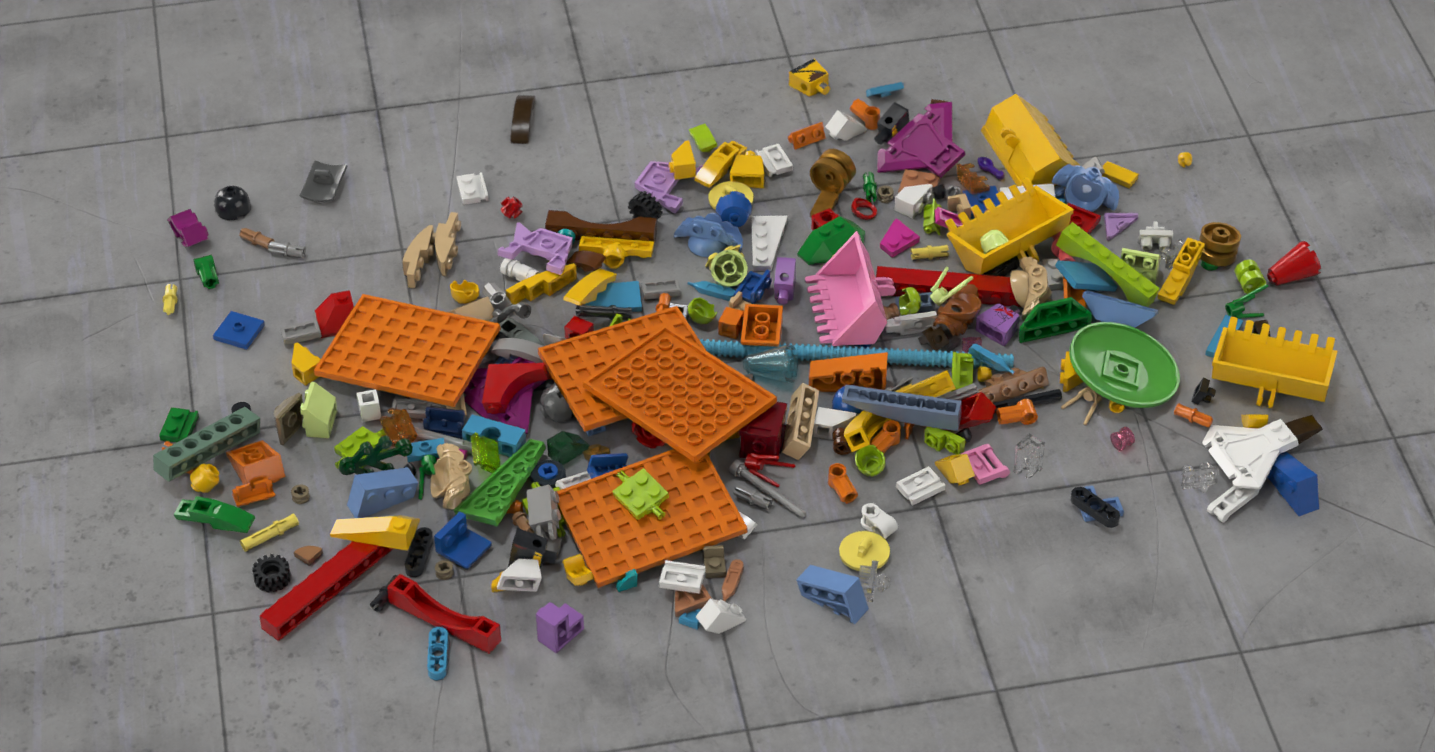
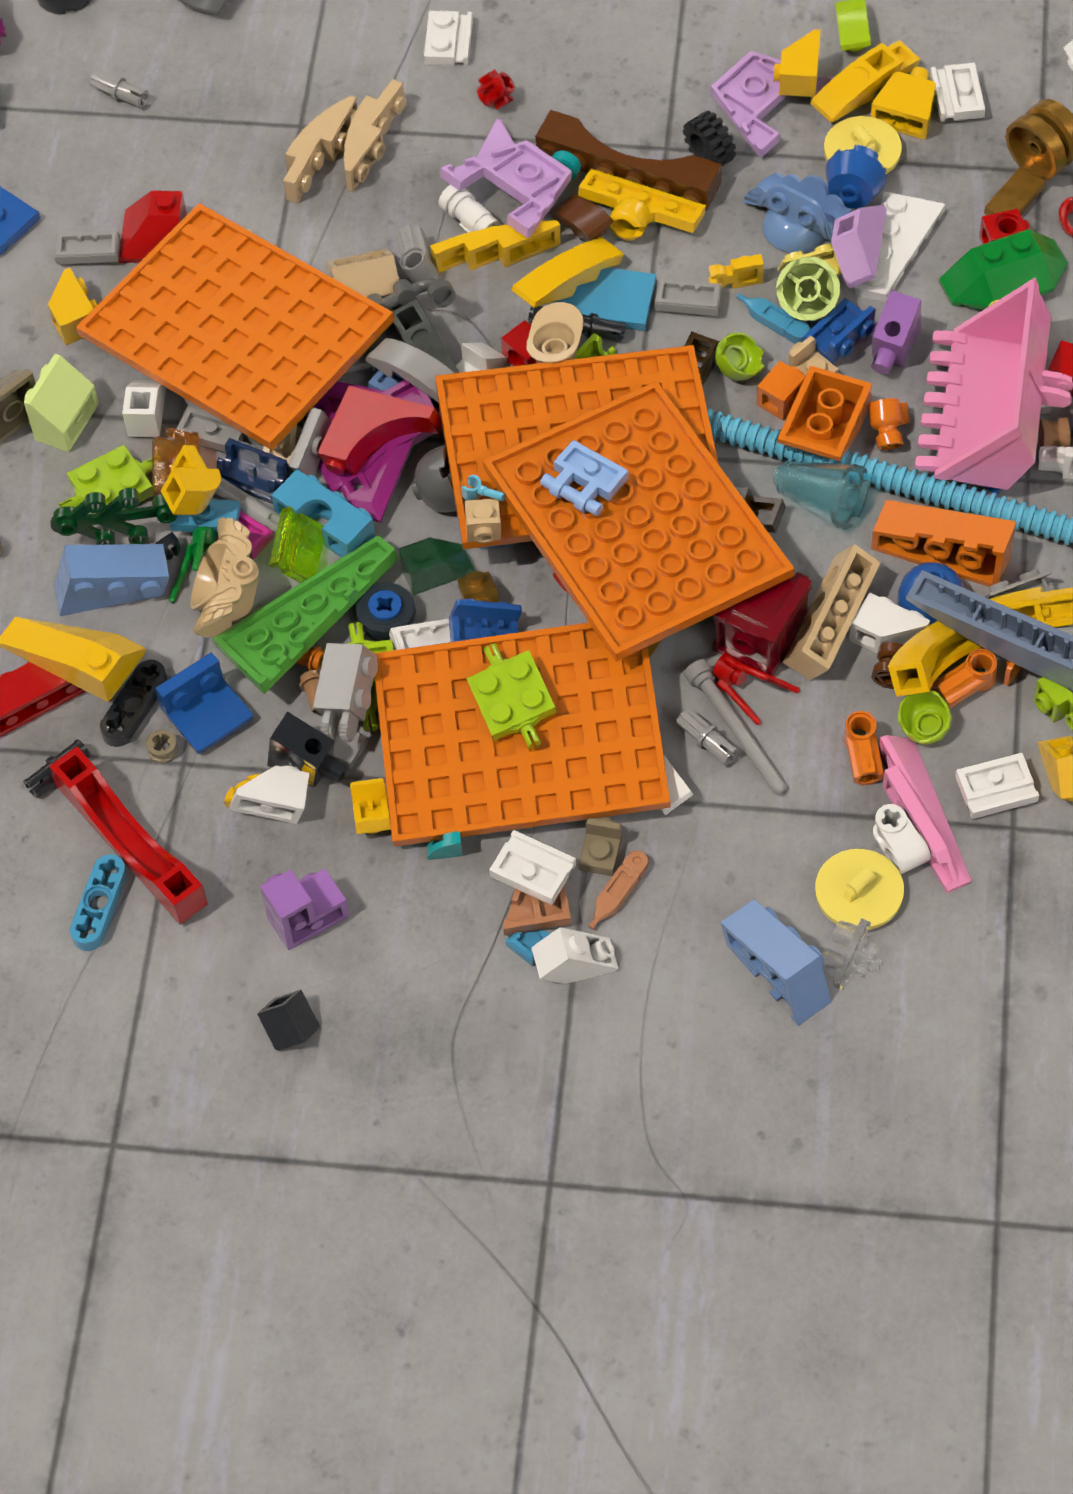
camera: 20 degrees right, 15 degrees up
medium nougat axle [239,228,275,249] -> none
yellow hair [450,280,480,304] -> none
orange axle [656,293,671,312] -> none
orange hinge [788,122,826,150] -> none
none -> yellow brick [161,445,221,515]
none -> black panel [257,990,319,1051]
none -> light grey plate [289,408,332,476]
none -> medium azure hand [461,475,505,501]
none -> tan bracket [465,499,501,543]
none -> tan piece [527,302,583,363]
none -> light blue plate [540,440,628,516]
none -> yellow plate [708,254,764,289]
none -> lavender slope [831,205,887,289]
none -> orange piece [867,398,911,450]
none -> bright pink wedge [879,735,971,894]

